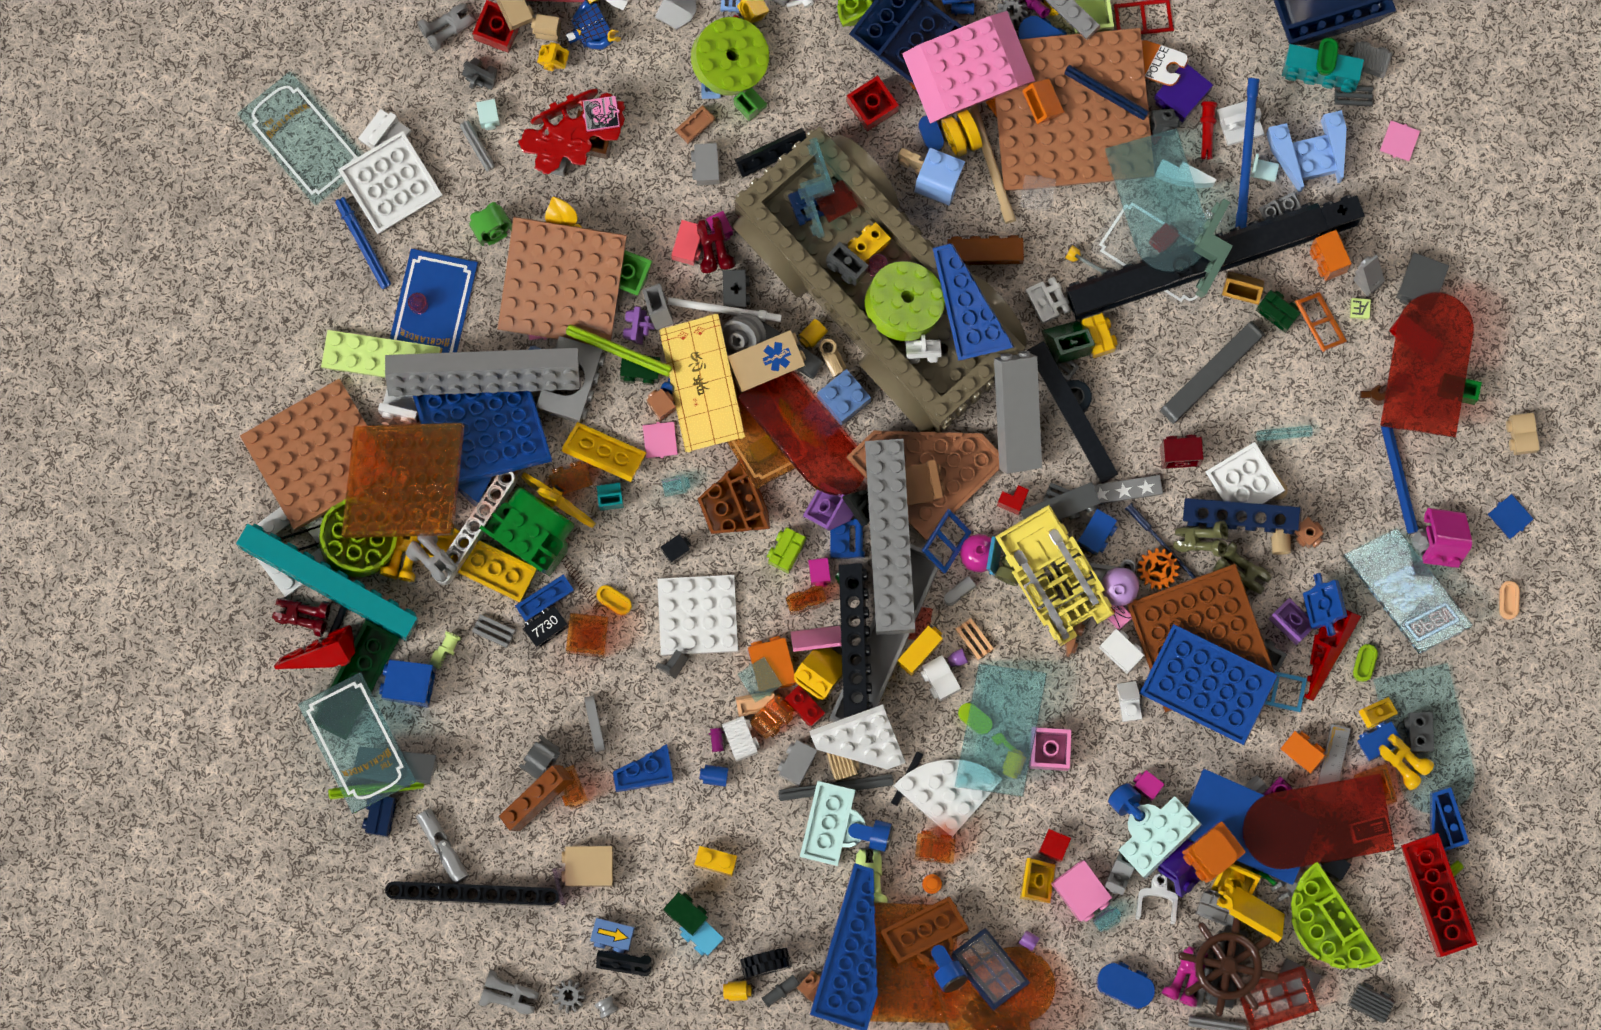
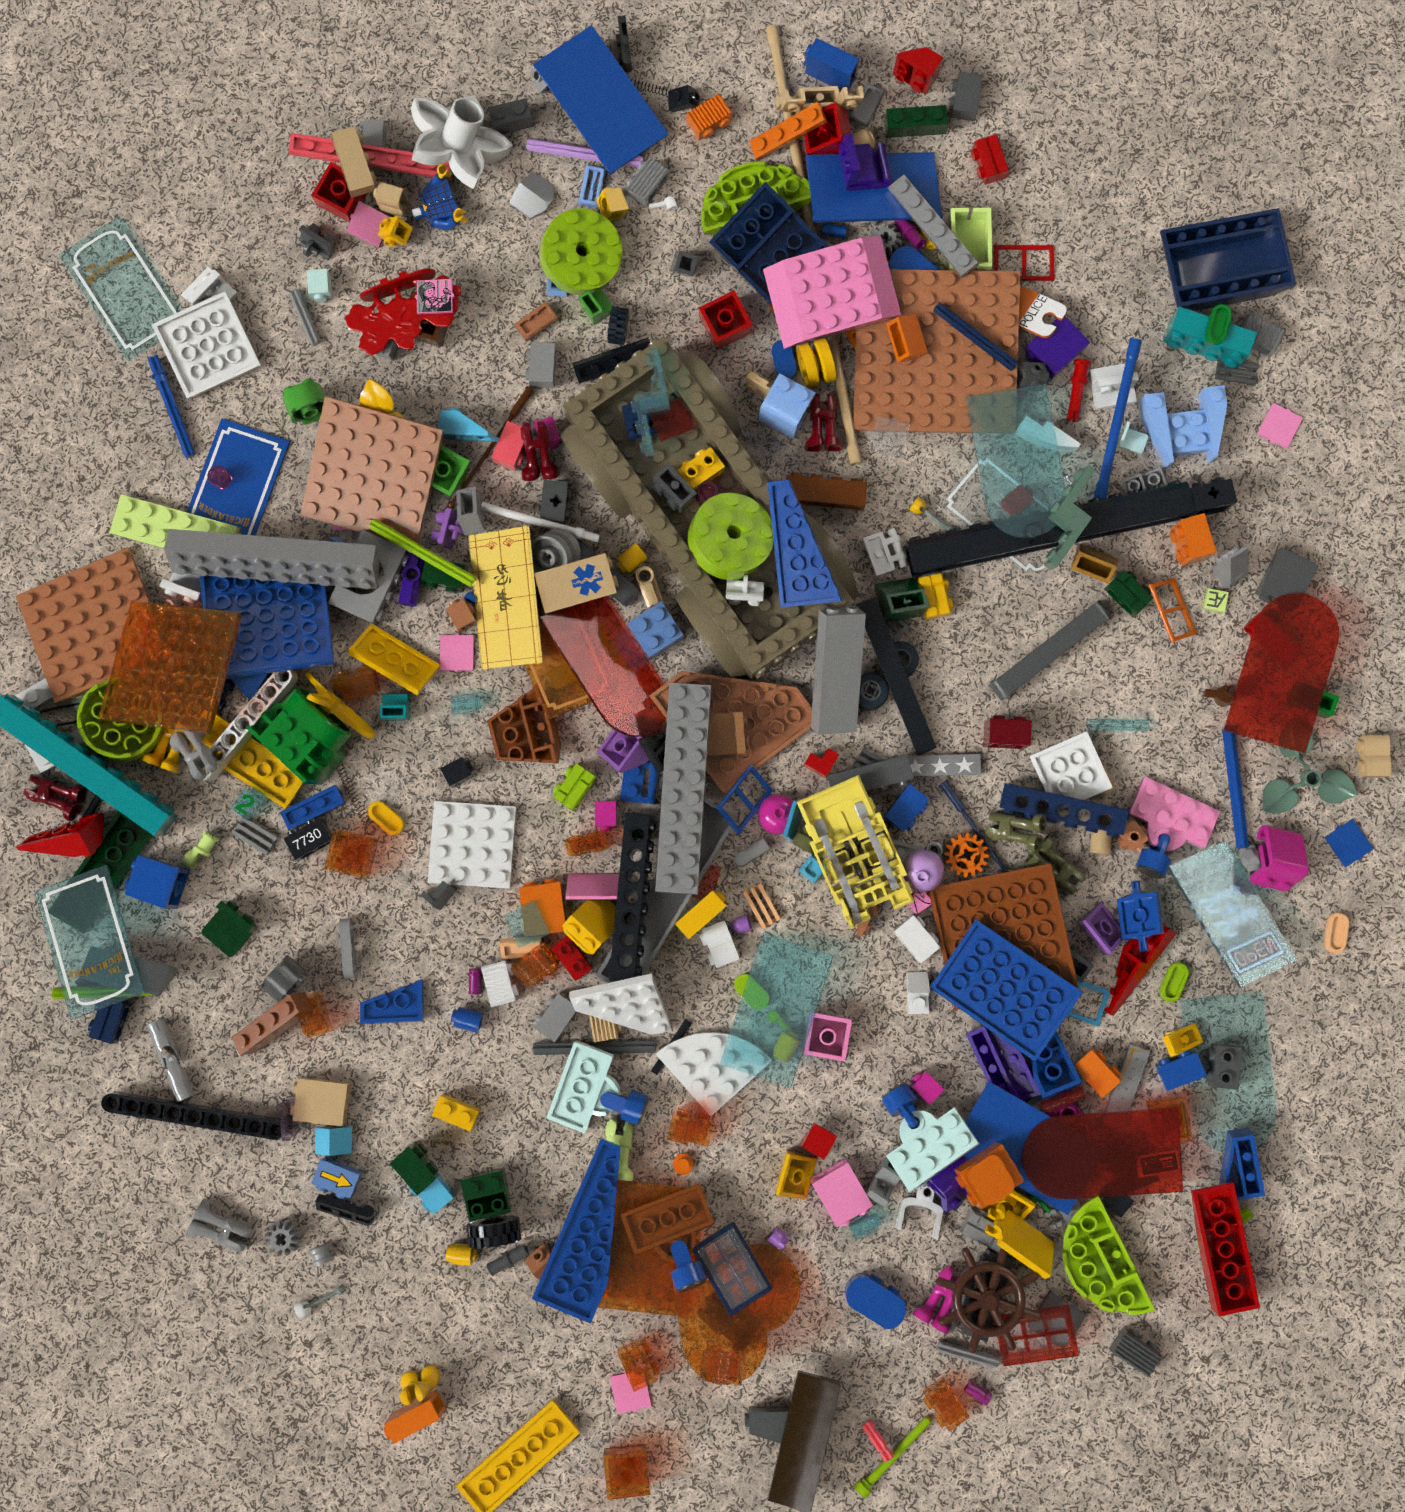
camera: 10 degrees right, 5 degrees up
light grey piece [417,4,476,52] -> none
yellow piece [1378,734,1434,790] -> none
none -> dark green bracket [201,900,258,957]
none -> clear light blue brick [230,788,266,821]
none -> medium azure piece [315,1126,352,1156]
none -> bright pink piece [346,201,389,248]
none -> dark purple piece [398,545,428,607]
none -> medium azure slope [438,408,499,442]
none -> reddish brown piece [447,386,535,509]
none -> dark green slope [460,1167,511,1222]
none -> black wheel [607,306,629,345]
none -> dark grey brick [670,250,698,277]
none -> medium azure tile [799,855,826,884]
none -> dark red piece [805,394,843,452]
none -> black wheel [858,673,889,711]
none -> dark purple brick [966,1025,1040,1101]
none -> blue wedge [1031,1031,1082,1099]
none -> clear red pin [1041,1086,1086,1114]
none -> bright pink plate [1128,777,1220,879]
none -> sand green plant [1263,720,1357,814]

